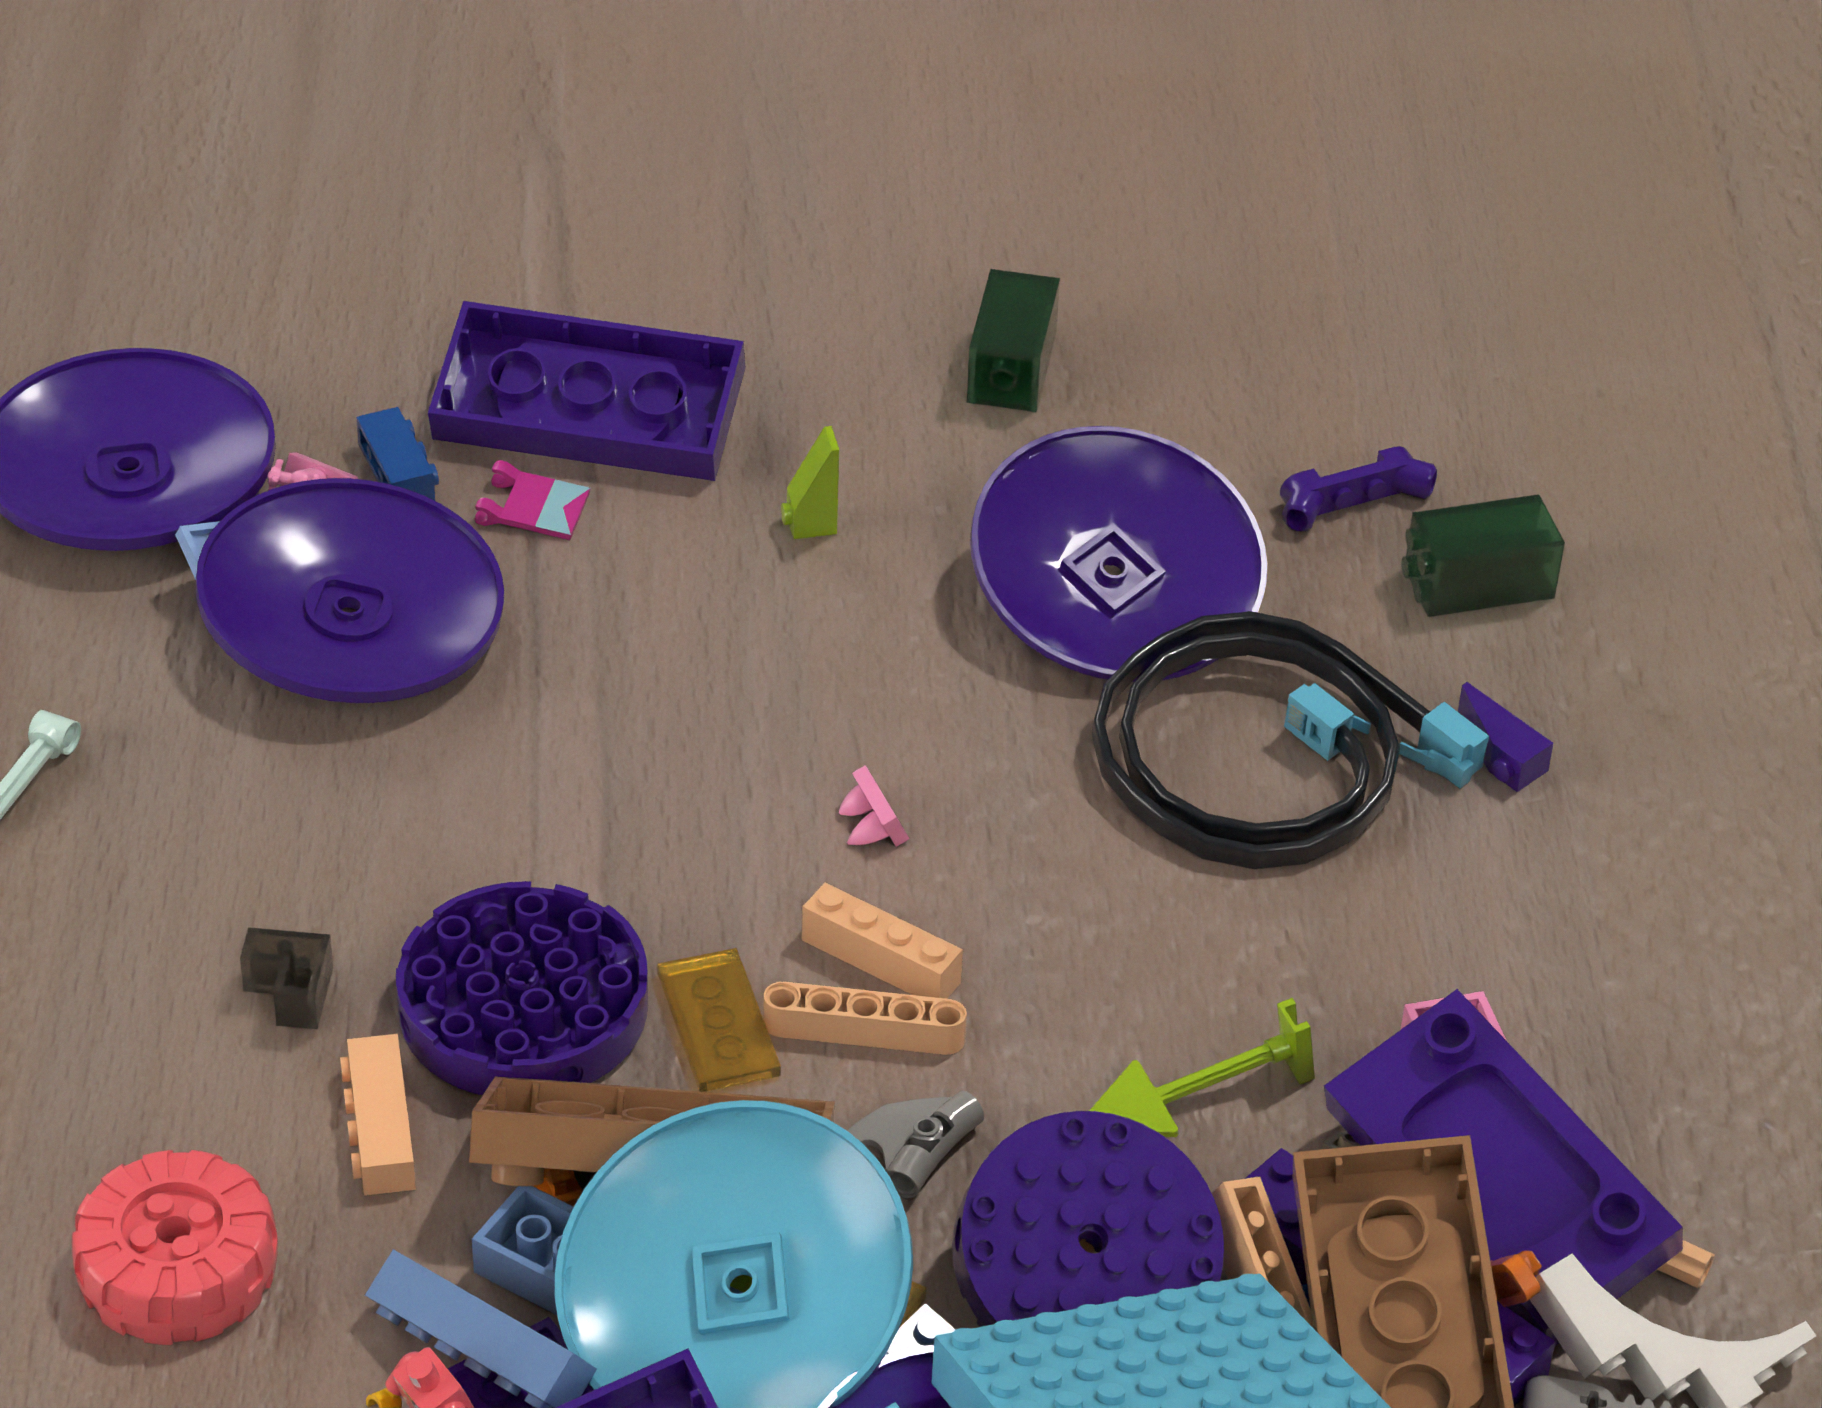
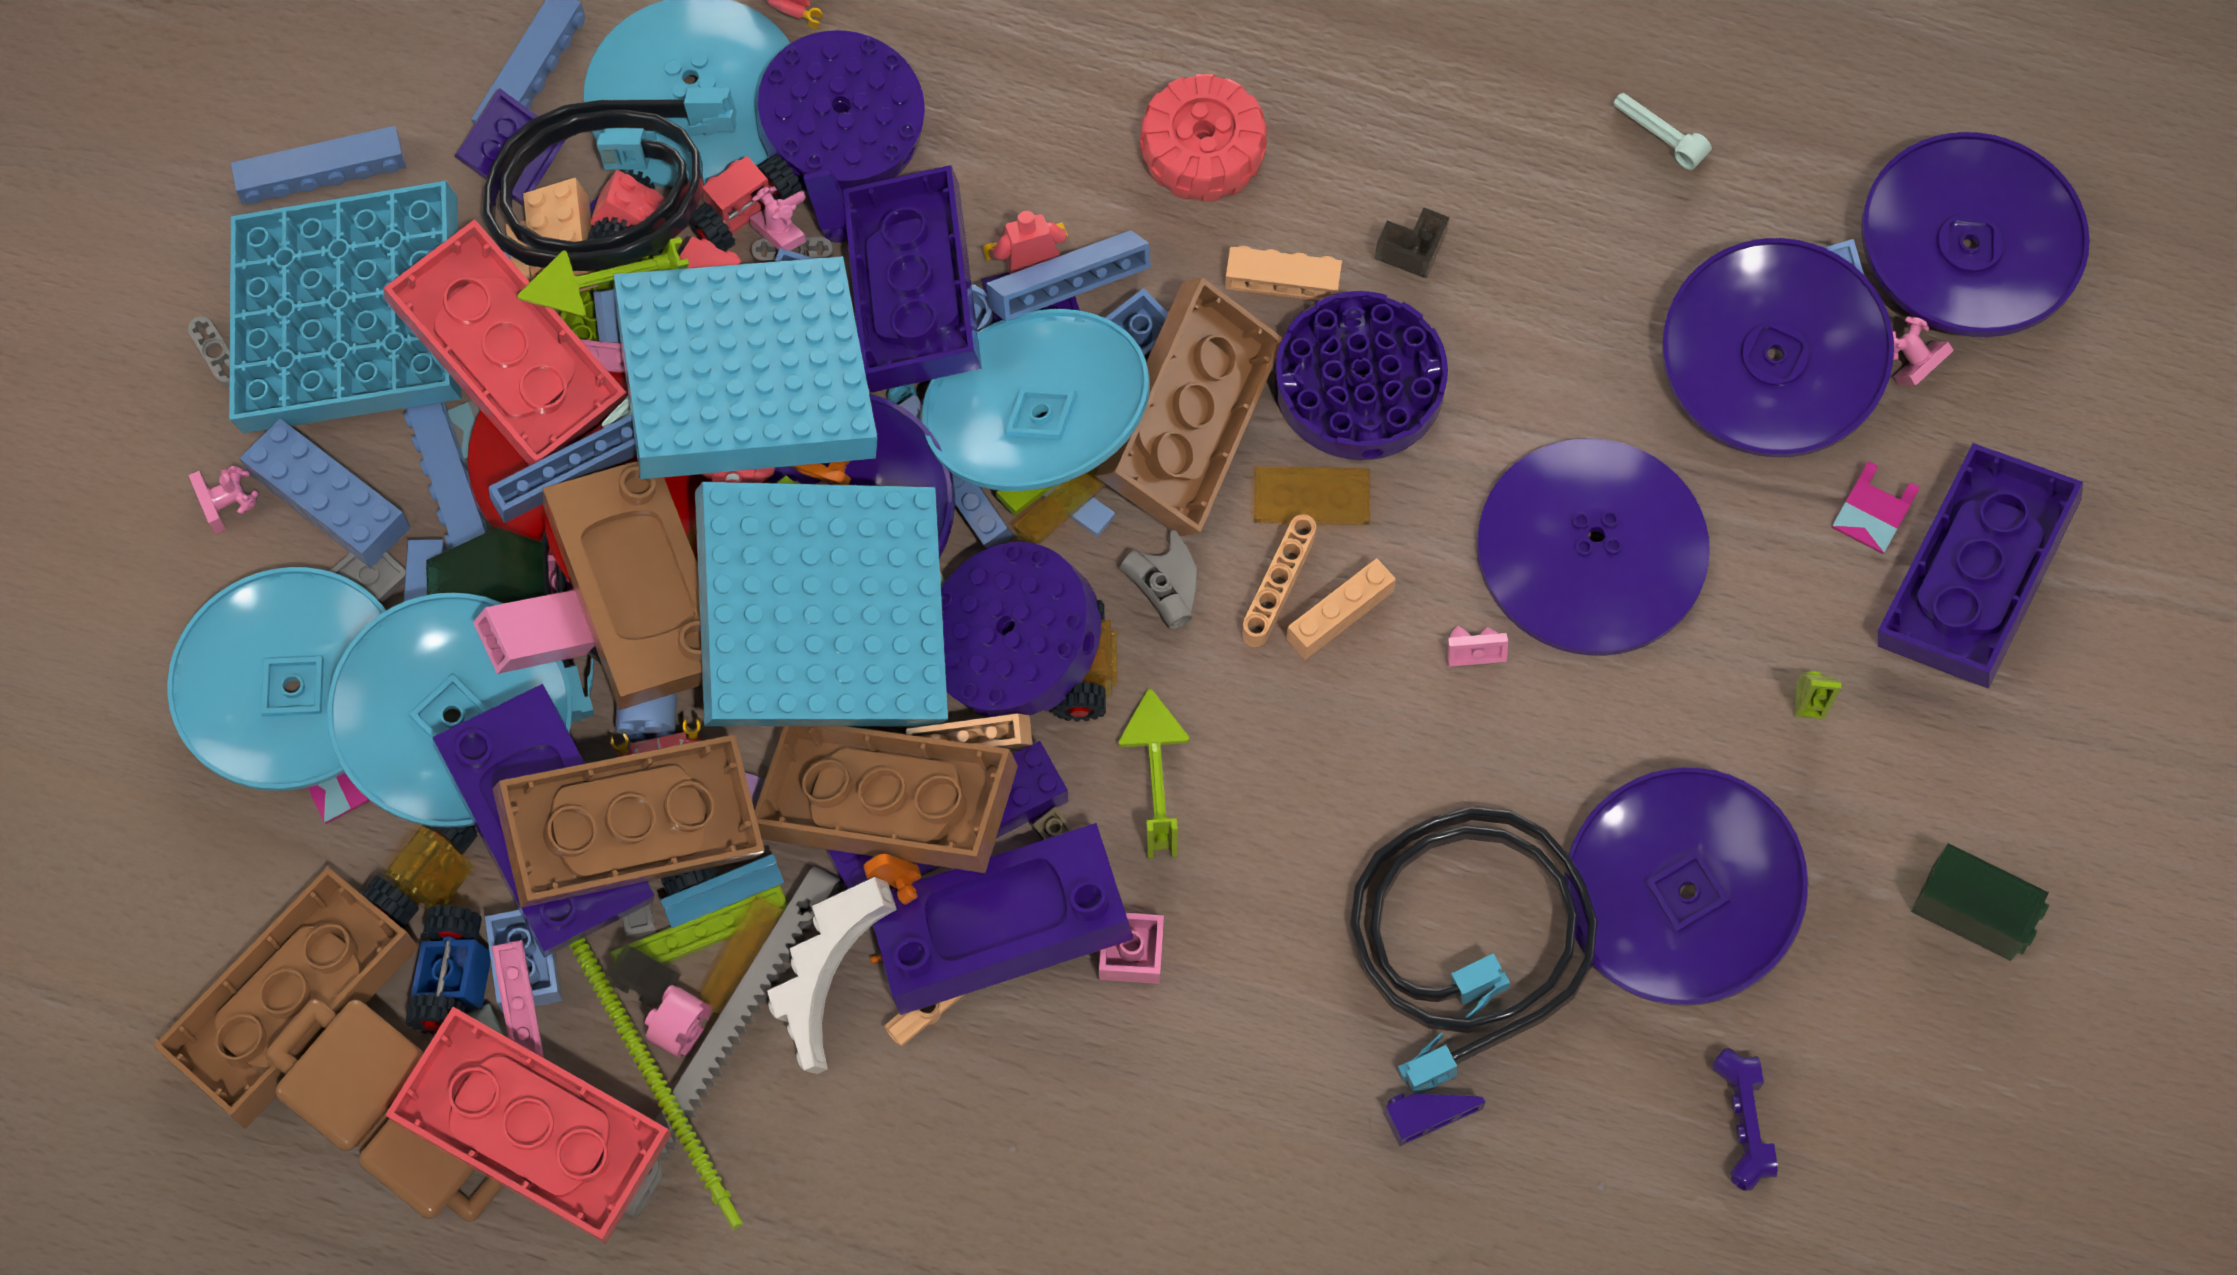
camera: 110 degrees right, 25 degrees up
blue brick [356,407,439,501] -> none
clear green brick [1401,494,1565,617] -> none
none -> dark purple dish [1477,438,1710,656]

